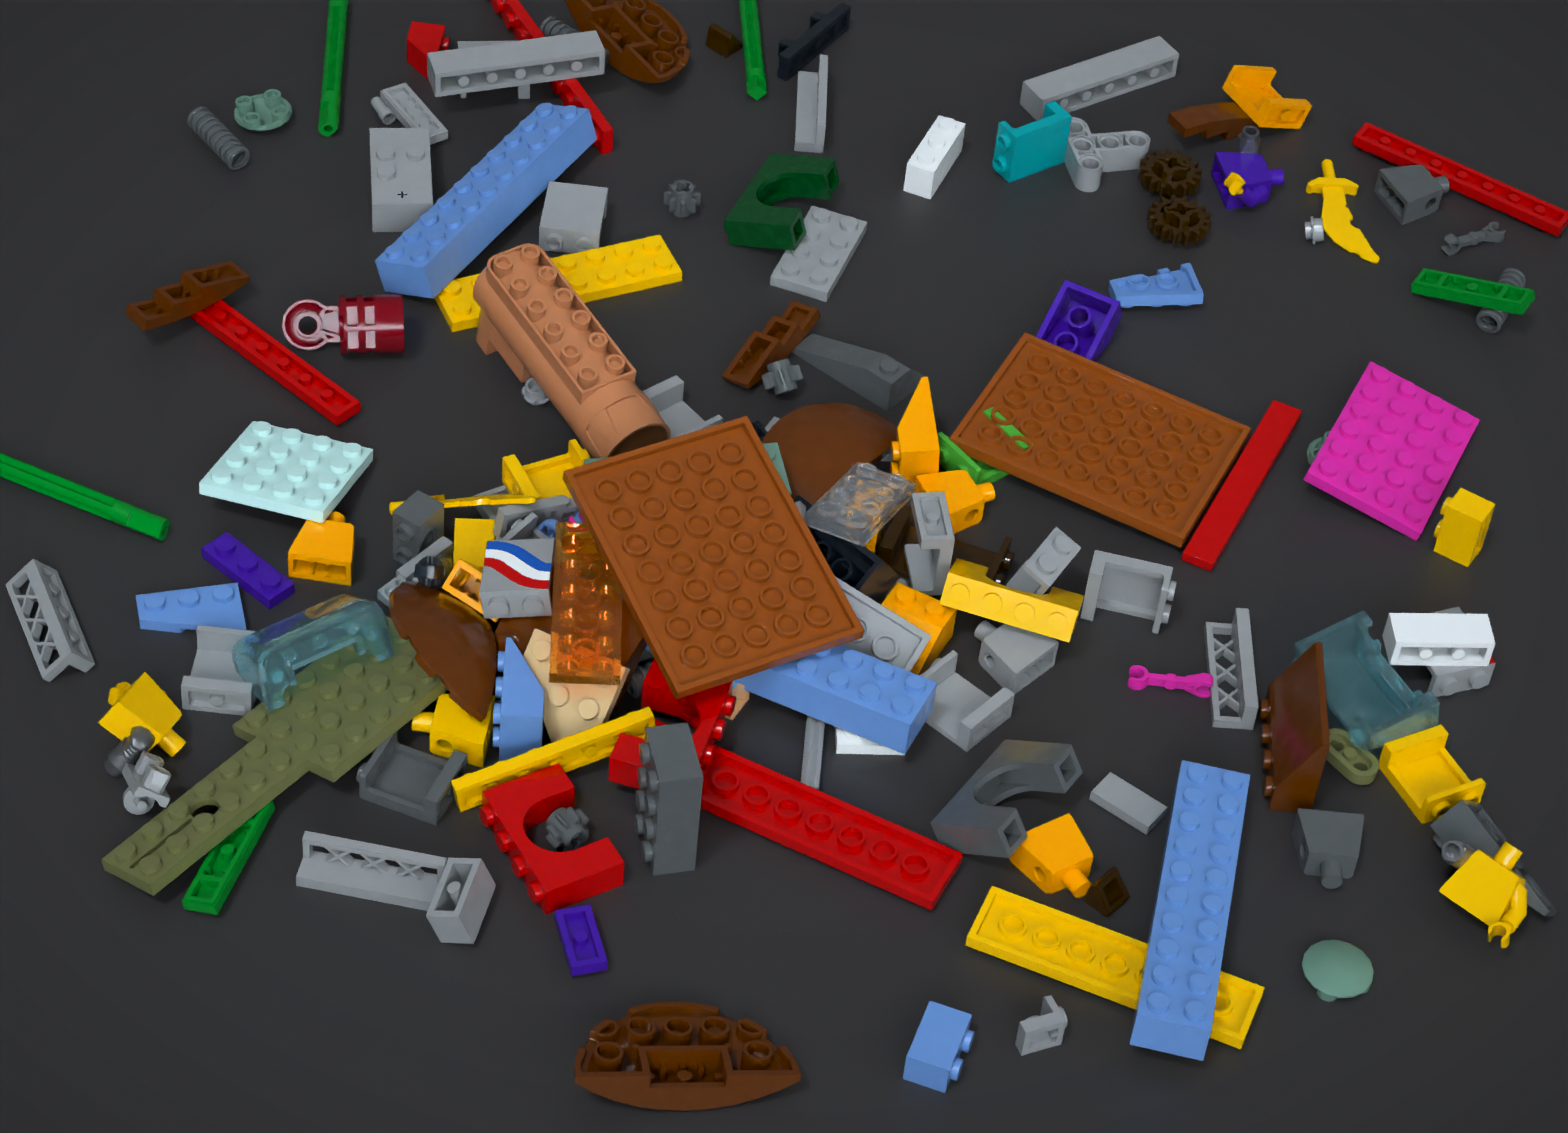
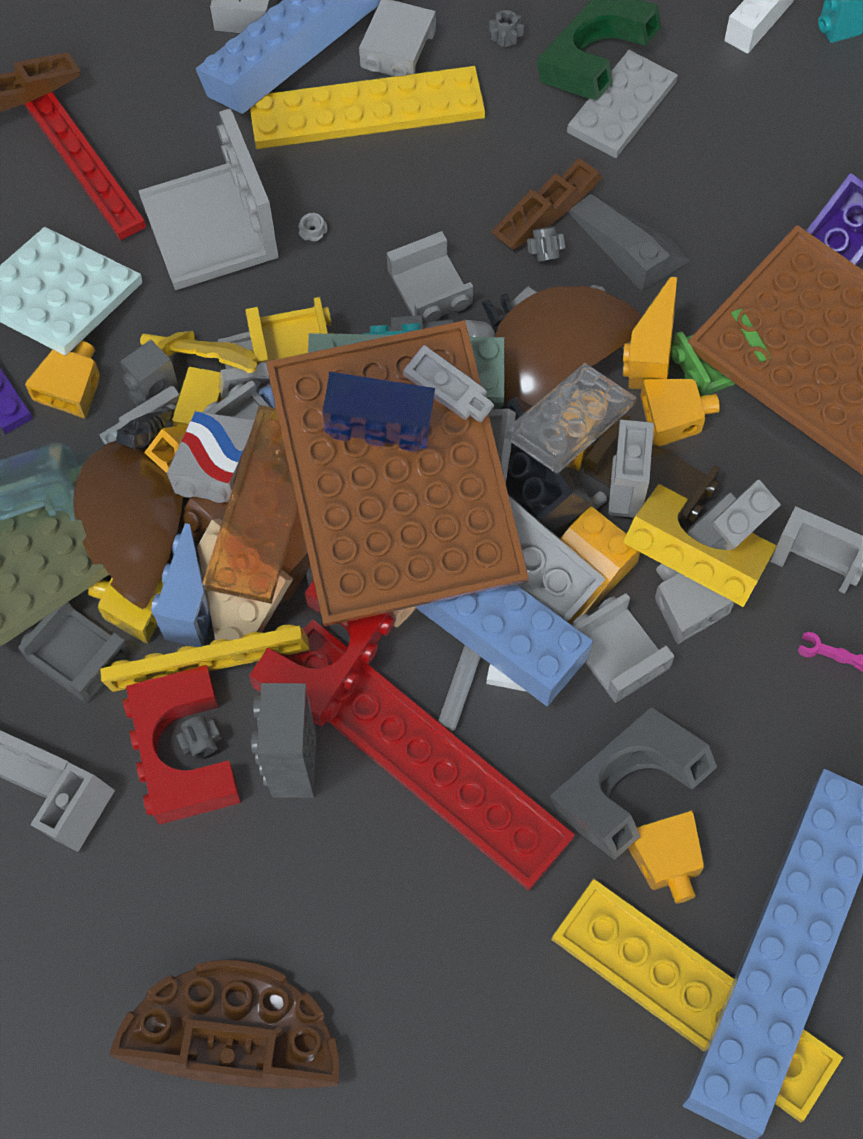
camera: 20 degrees right, 20 degrees up
dark red cylinder [282,294,404,355] -> none
nougat piece [473,243,671,459] -> none
dark purple plate [554,904,608,977] -> none
medium blue brick [902,1001,975,1093] -> none
light grey bracket [1015,995,1068,1056] -> none
dark brown slope [1083,867,1130,917] -> none
light grey tile [1089,772,1168,835] -> none
none -> light grey bracket [139,108,279,290]
none -> clear blue brick [322,372,435,451]
none -> light grey hinge [403,345,494,422]

